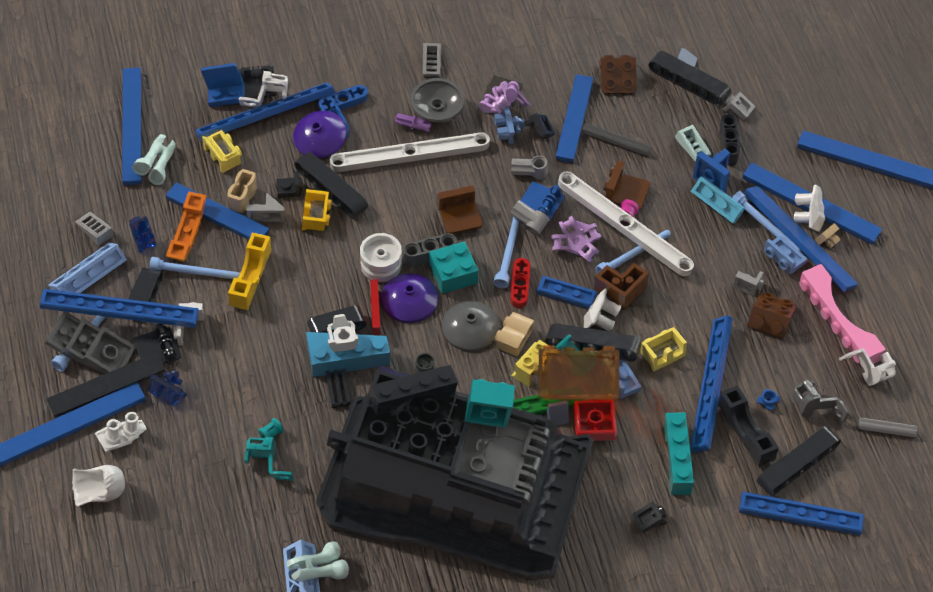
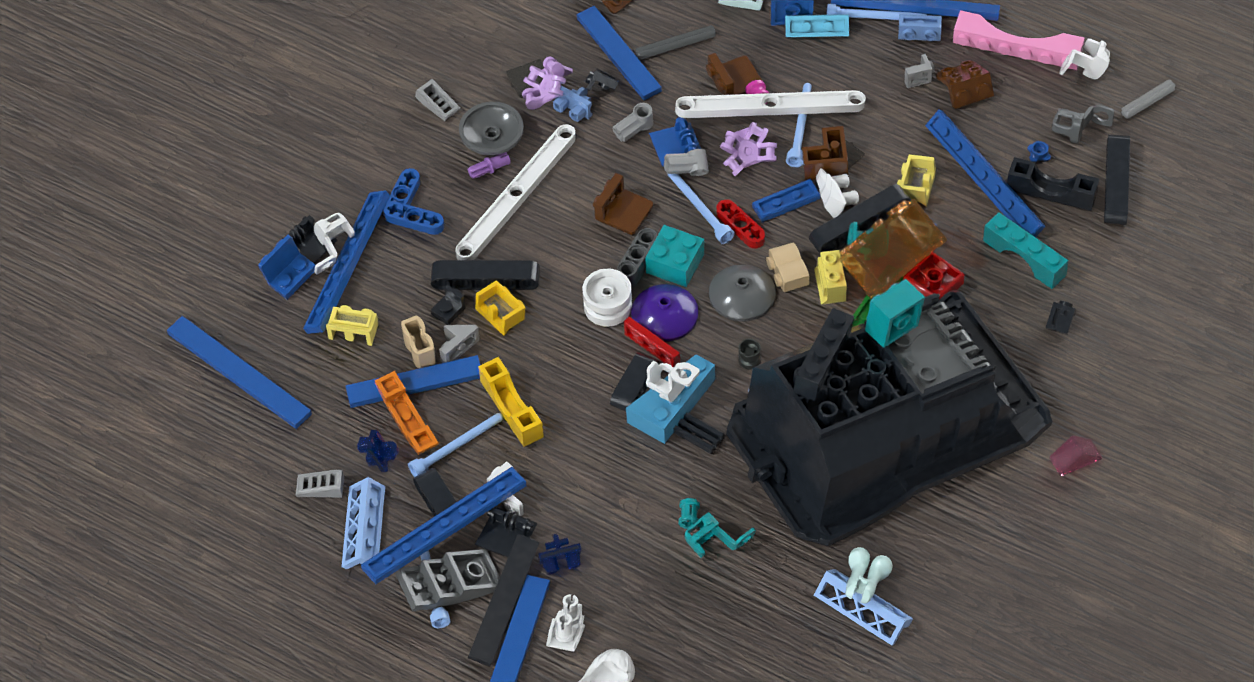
camera: 40 degrees left, 0 degrees up
light aqua piece [132,134,176,185] -> none
dark purple dish [293,111,347,159] -> none
blue tile [739,491,864,535] -> none

